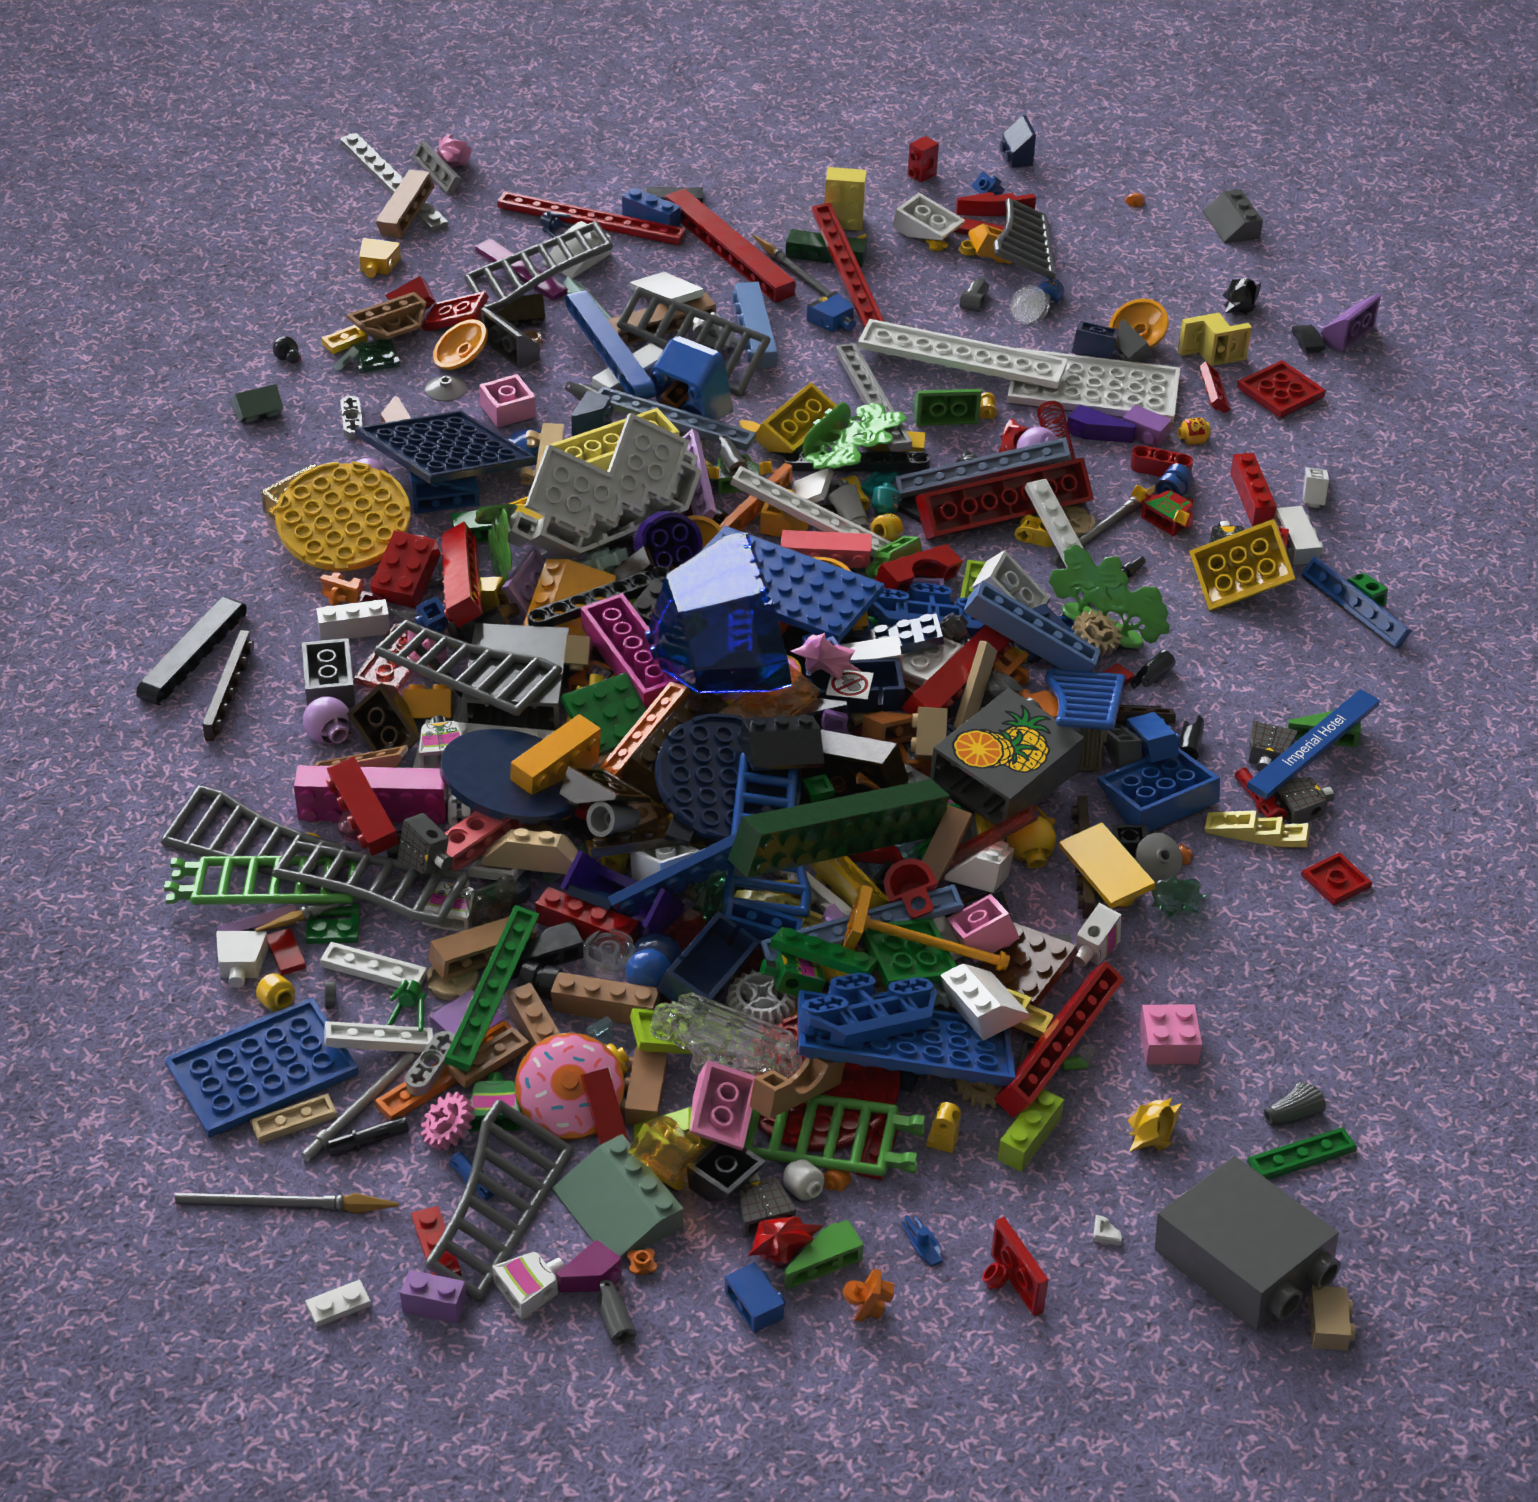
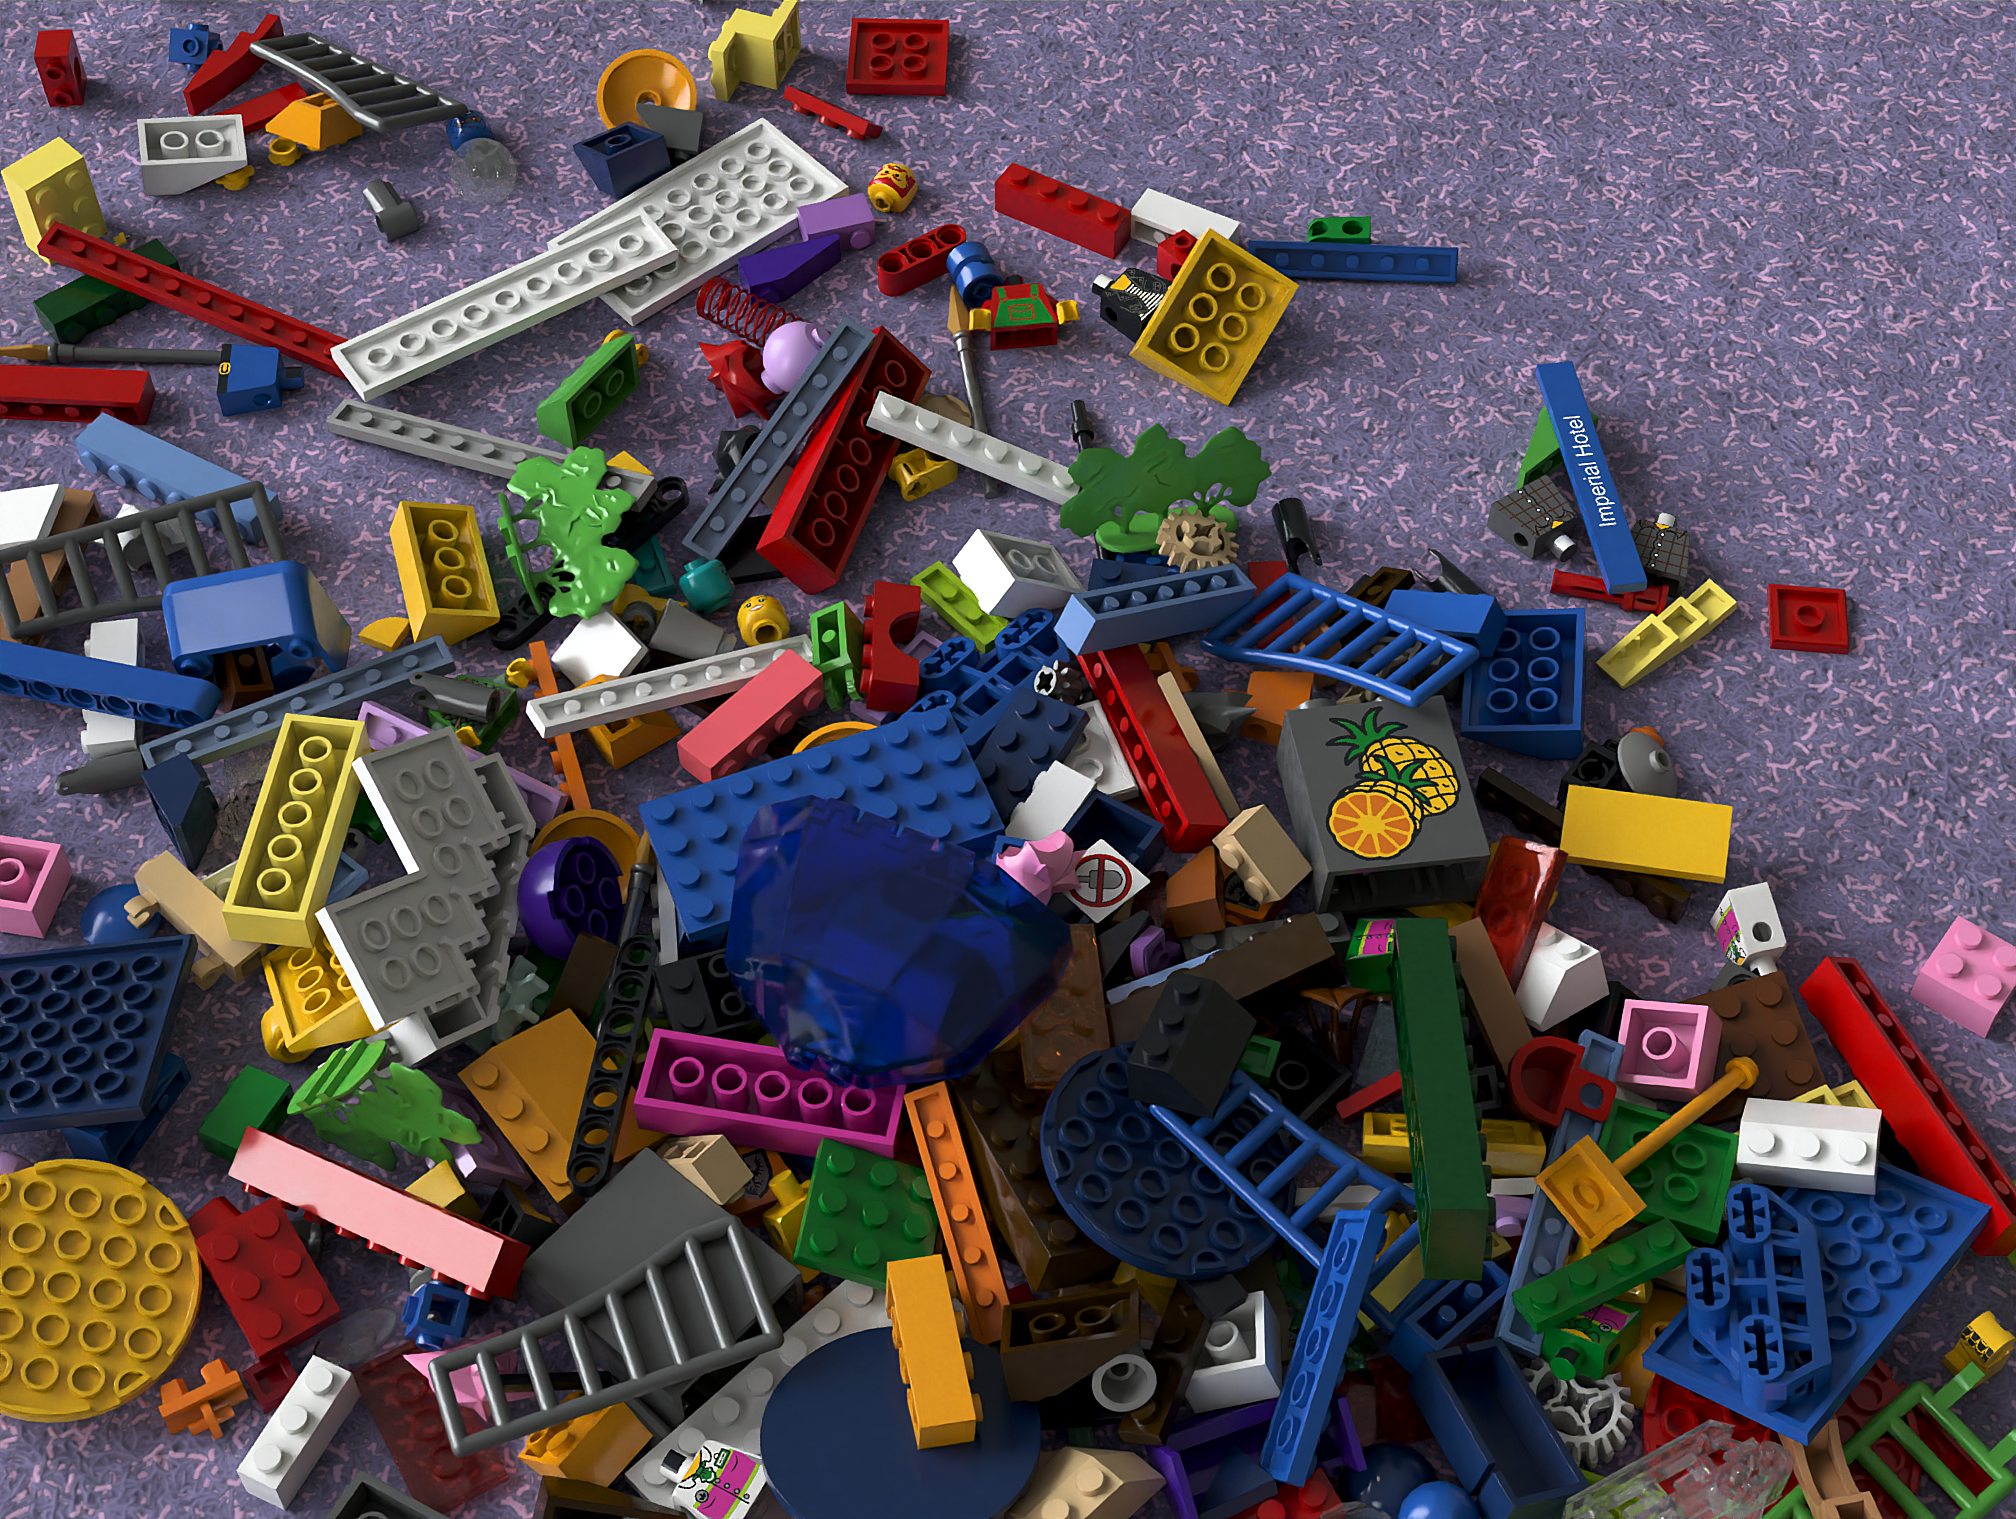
camera: 50 degrees left, 10 degrees up
clear green hair [1151,875,1208,918] -> none
white slope [1303,467,1329,508] -> none

